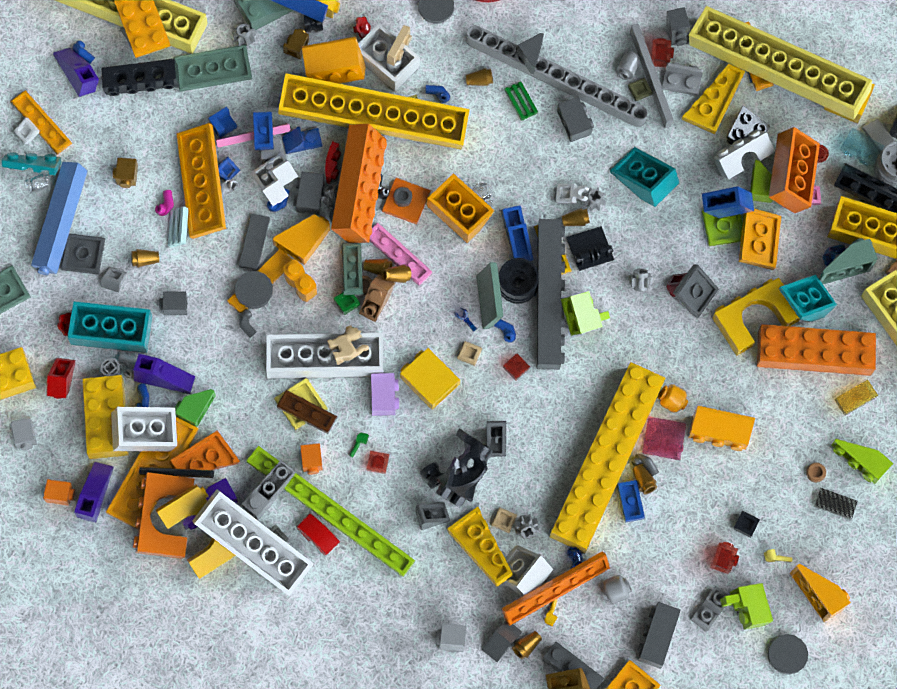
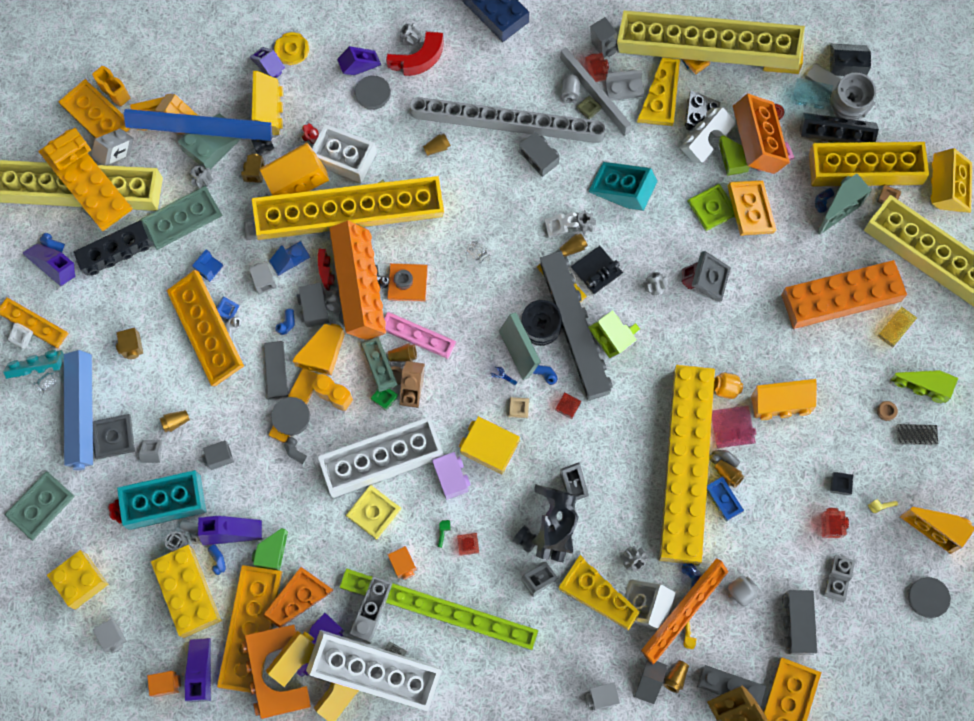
camera: 10 degrees left, 0 degrees up
red slope [47,358,76,399] -> none
white brick [111,407,177,451] -> none
black bar [139,467,214,478] -> none
dark pink arm [155,190,174,216] -> none
light aqua tile [168,206,188,247] -> none
bright pink tile [216,123,291,147] -> none
white brick [251,152,298,206] -> none
blue plate [253,112,274,150] -> none
reddish brown tile [277,390,337,434] -> none
red slope [296,513,340,555] -> none
tan animal [327,325,369,365] -> none
pearl gold cone [382,264,412,283] -> none
tan plate [387,25,412,66] -> none
blue arm [426,85,450,103] -> none
light orange slope [427,173,494,243] -> none
tan tile [491,507,517,533] -> none
blue slope [501,205,534,261] -> none
green tile [505,81,538,121] -> none
dark grey slope [517,33,544,74] -> none
blue brick [702,186,754,218] -> none
yellow arch [712,278,800,356] -> none
lime hinge [720,583,773,630] -> none
teal slope [779,275,837,322] -> none

